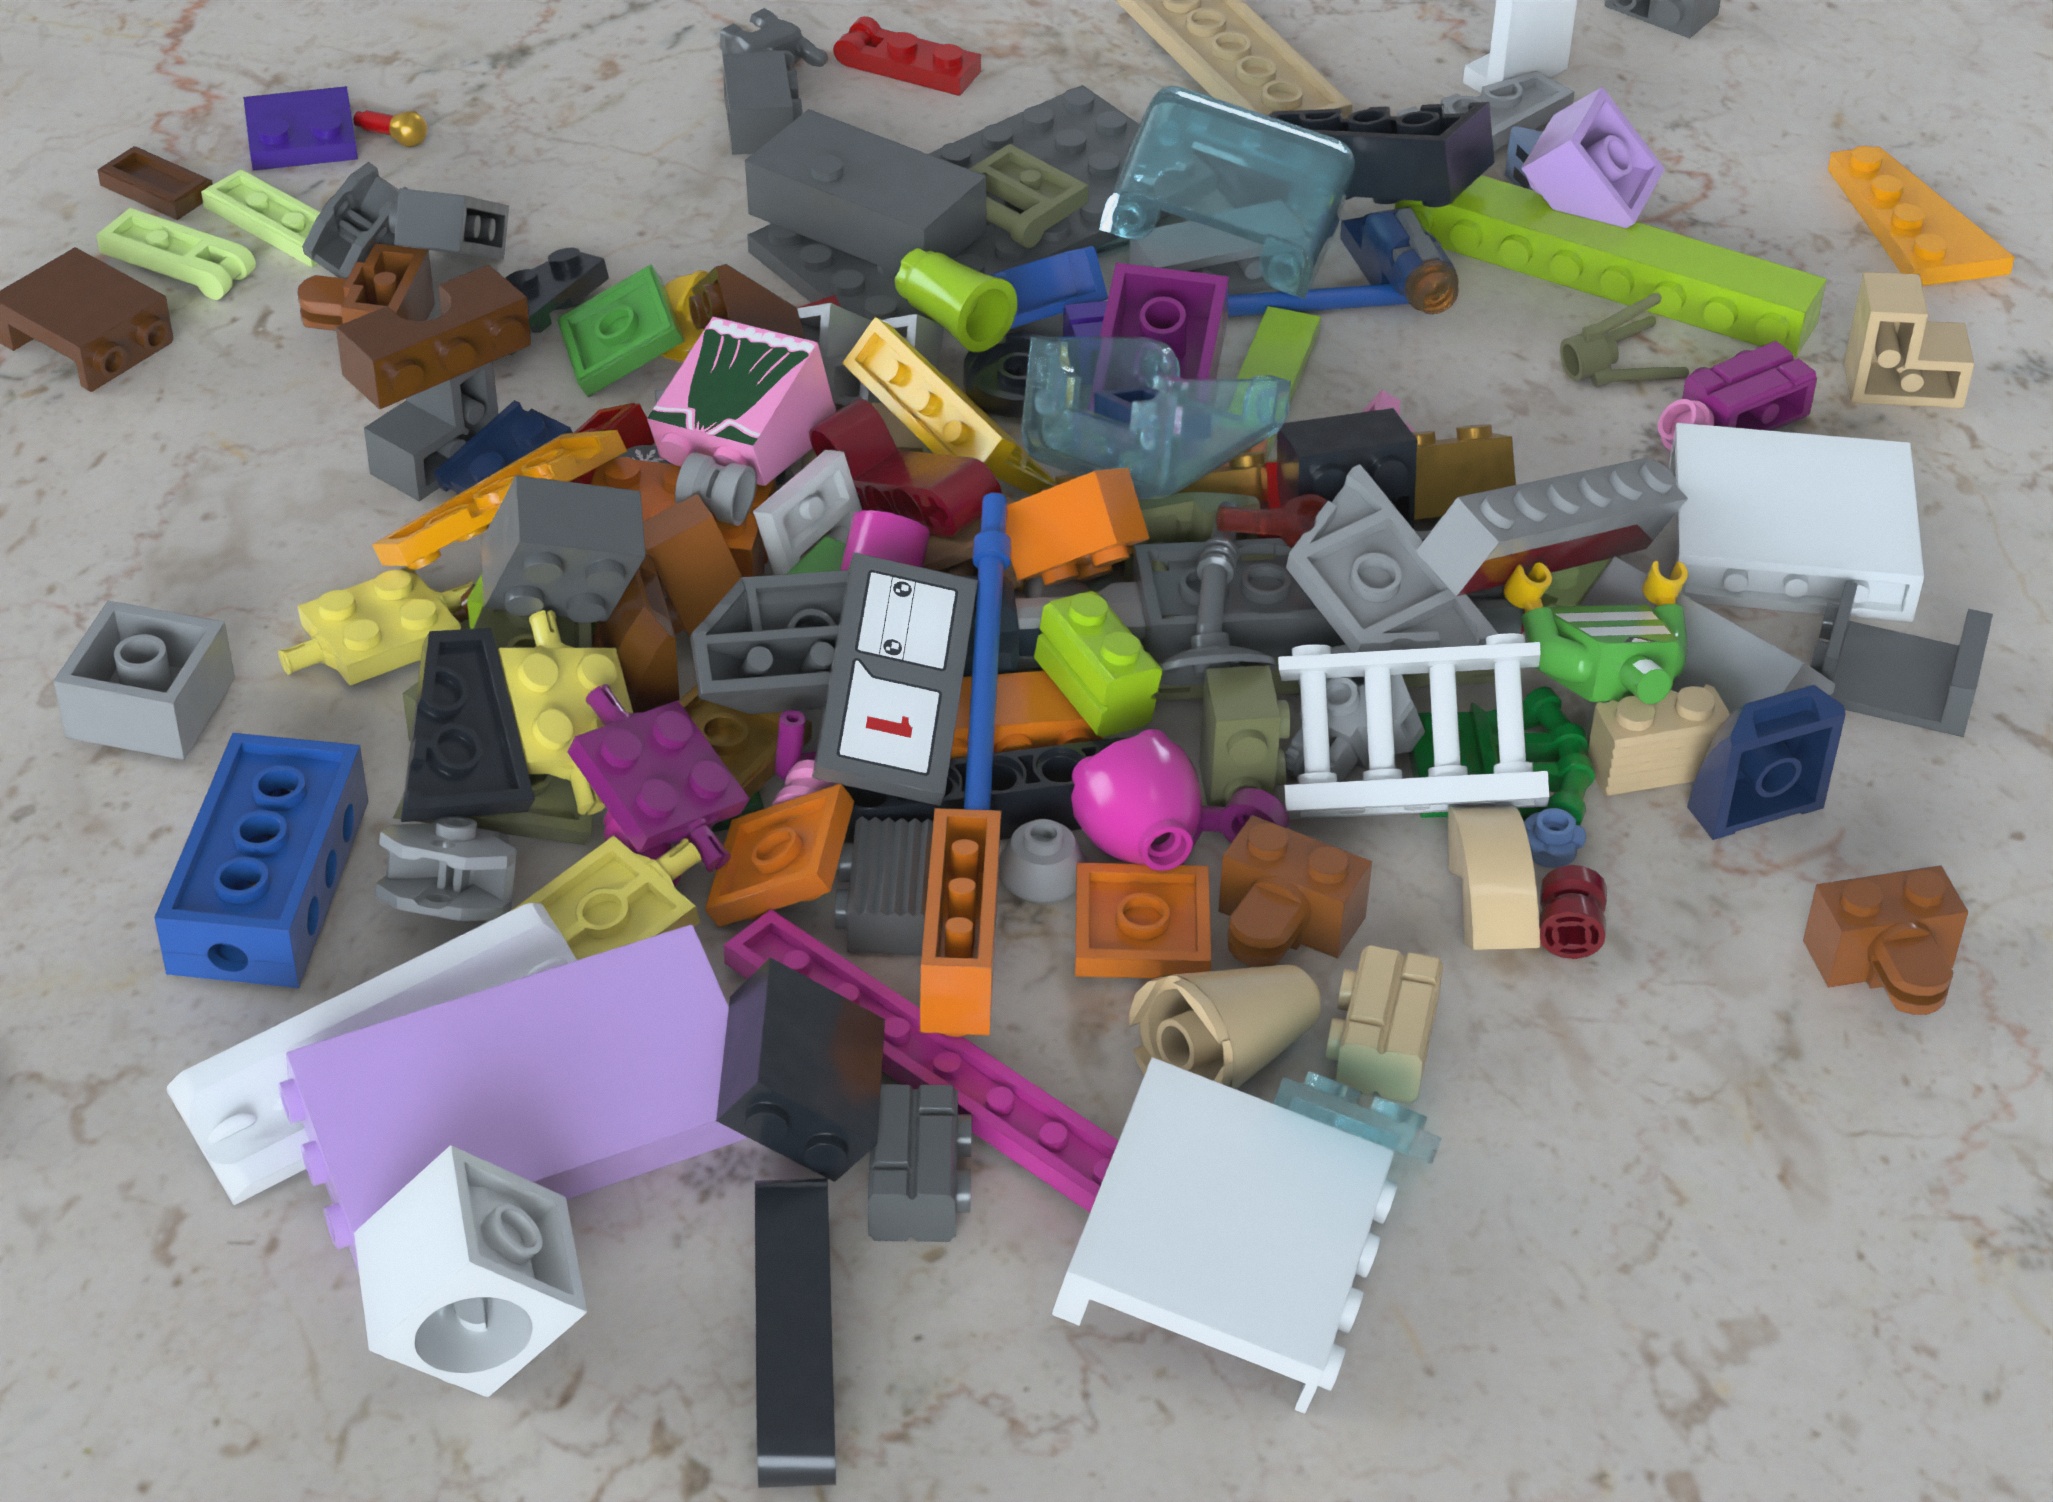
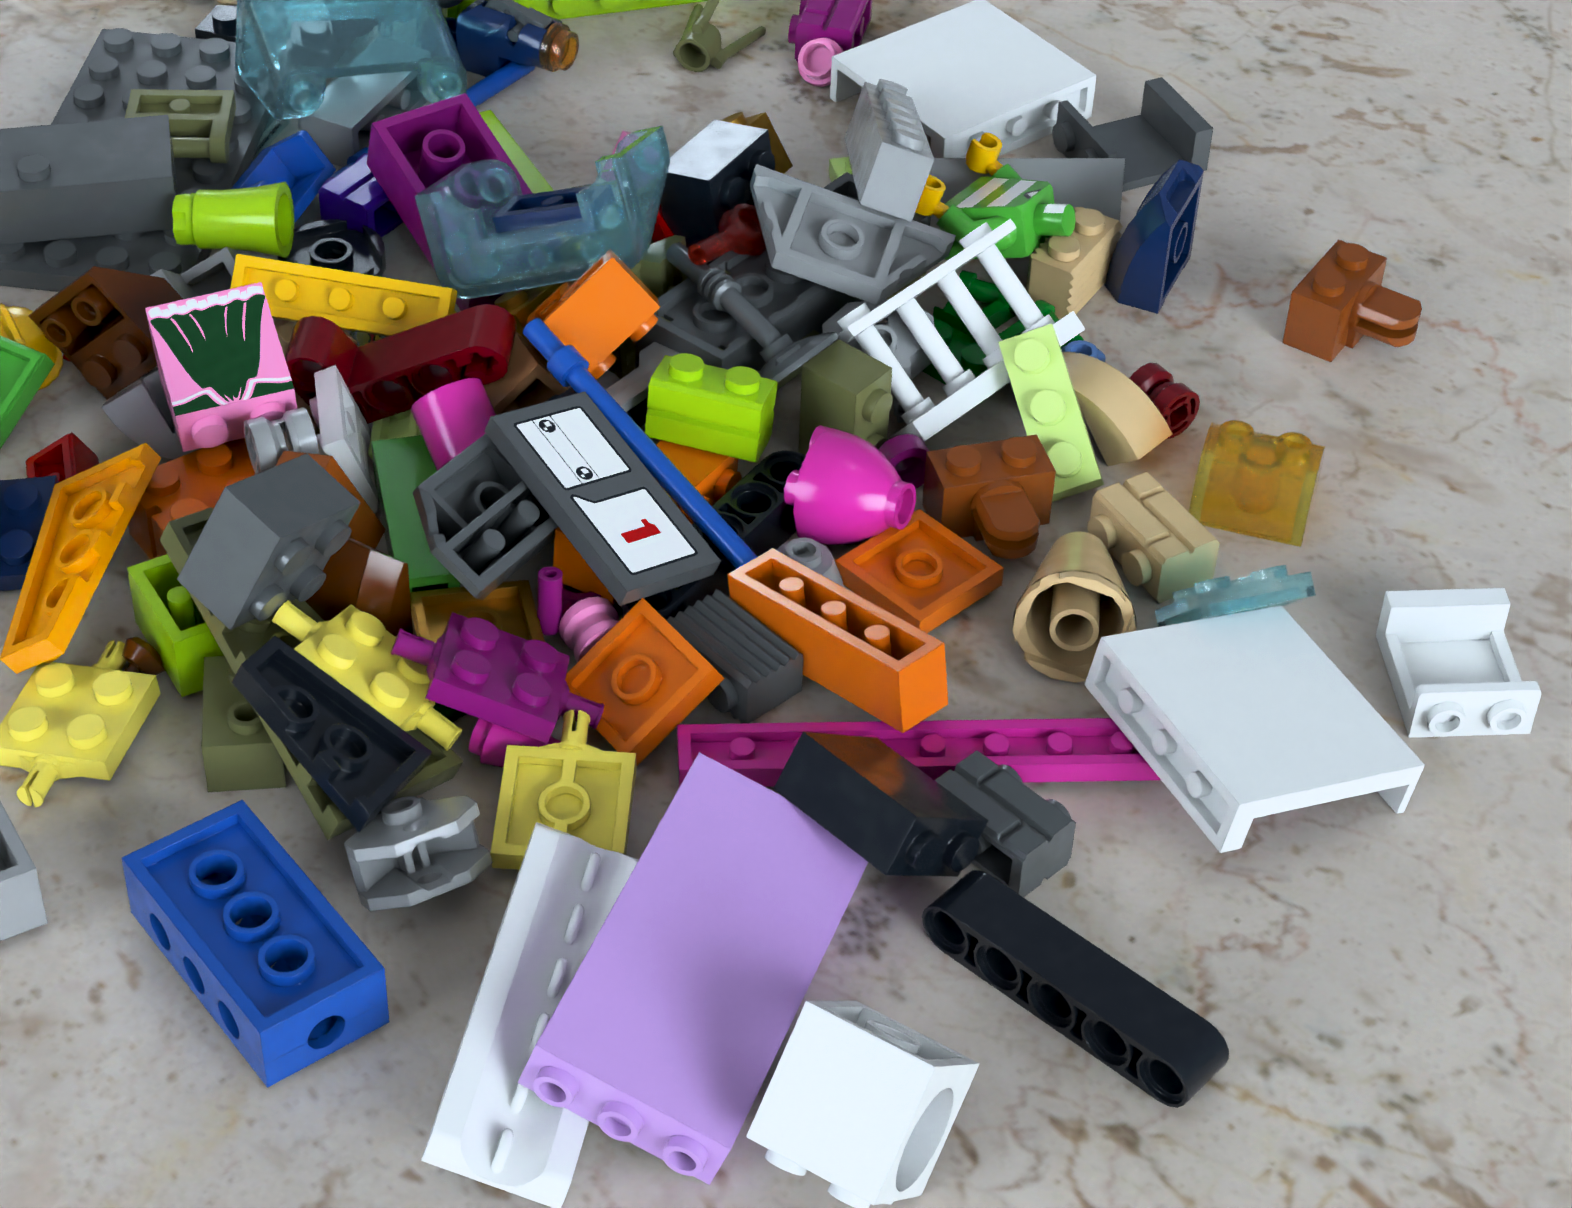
camera: 45 degrees left, 0 degrees up
none -> yellowish green plate [998,324,1104,502]
none -> clear yellow brick [1189,420,1325,547]
none -> white panel [1376,588,1542,738]

